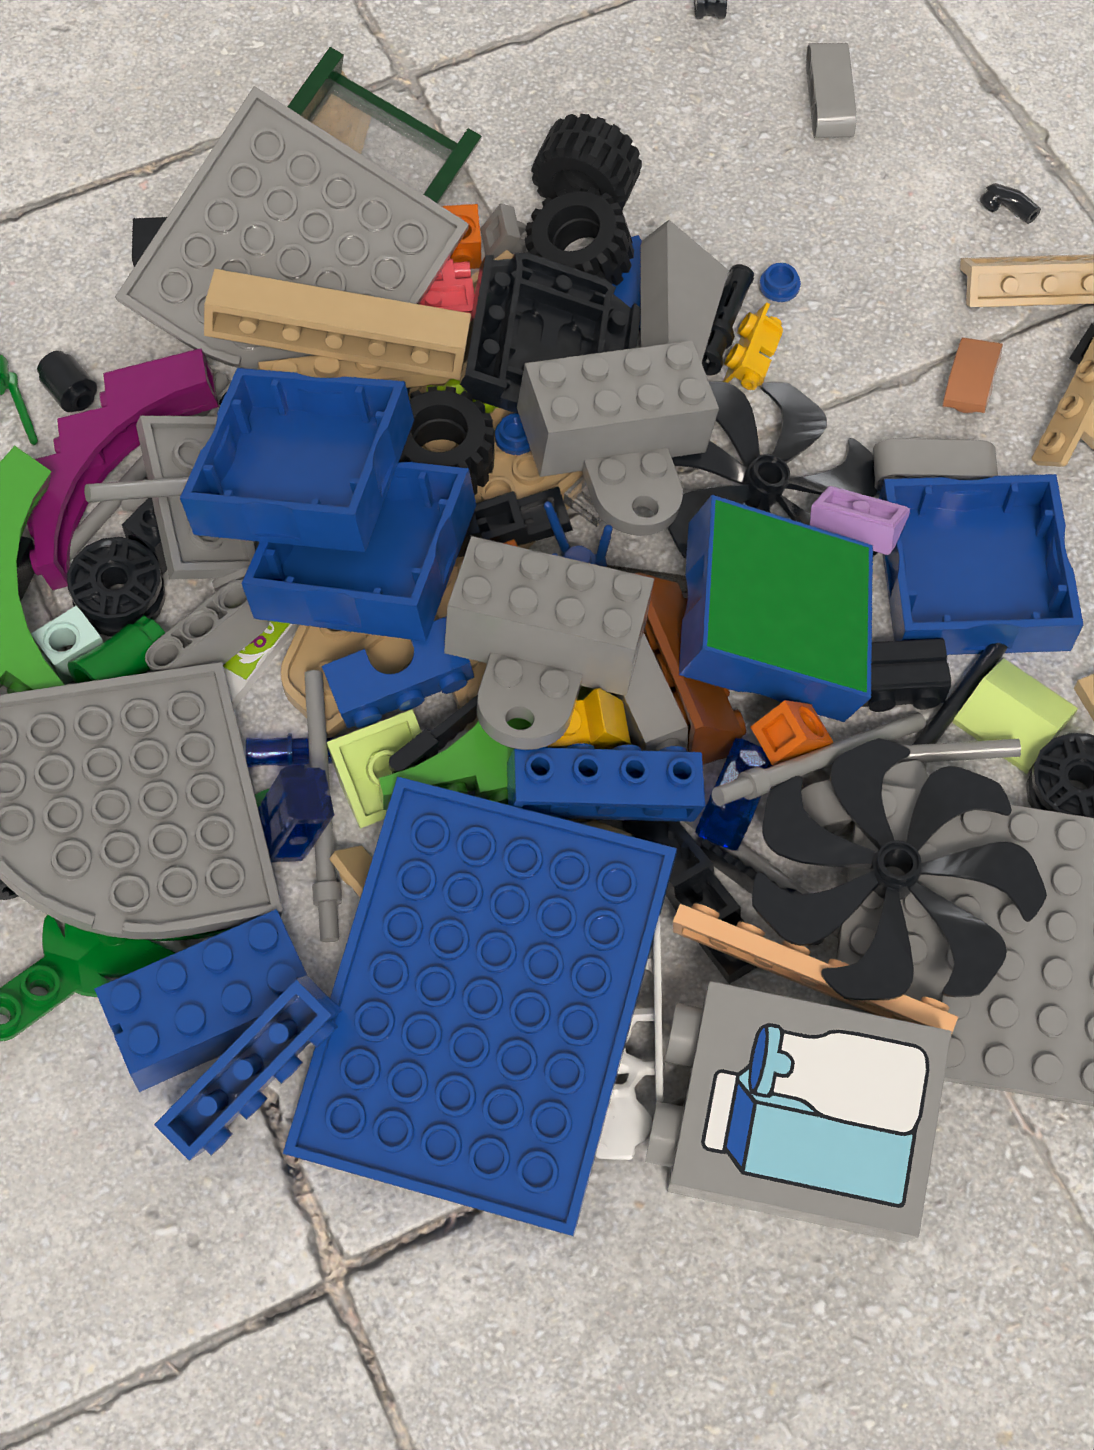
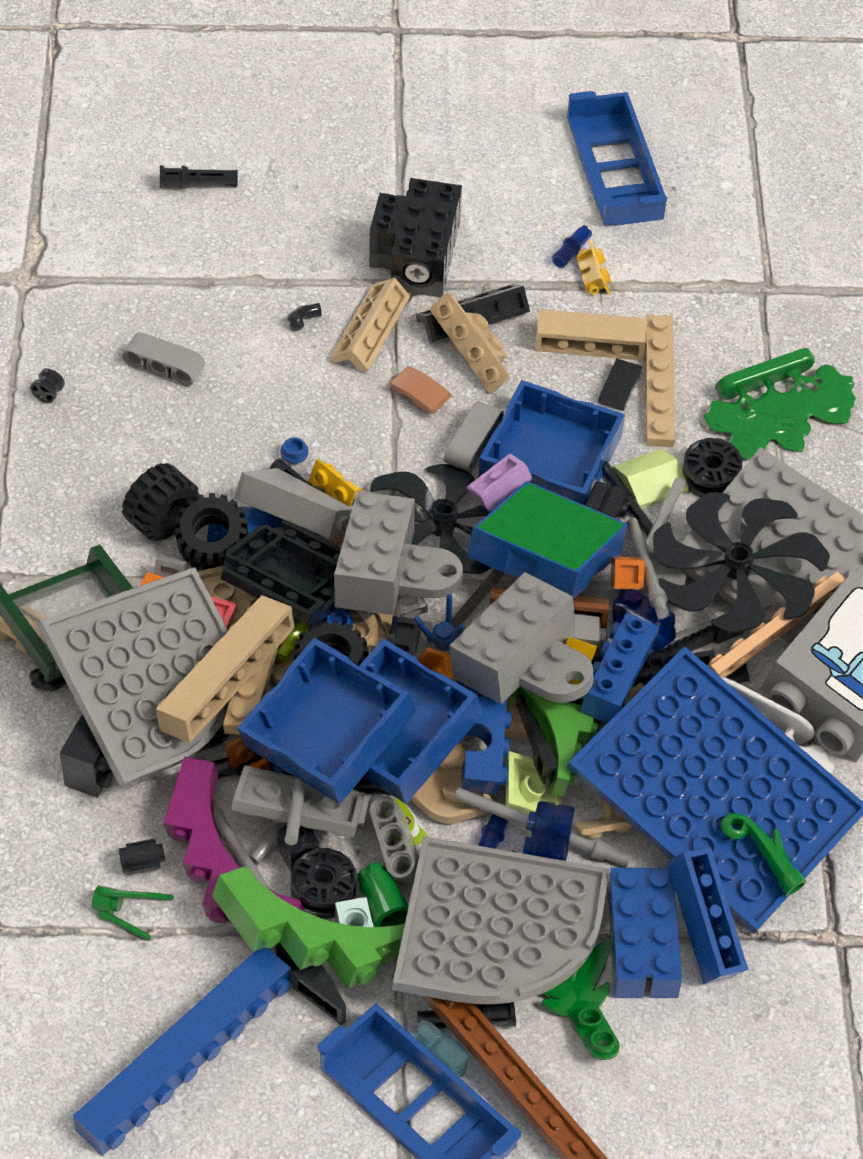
camera: 65 degrees left, 10 degrees down
none -> green plant [721,813,807,896]

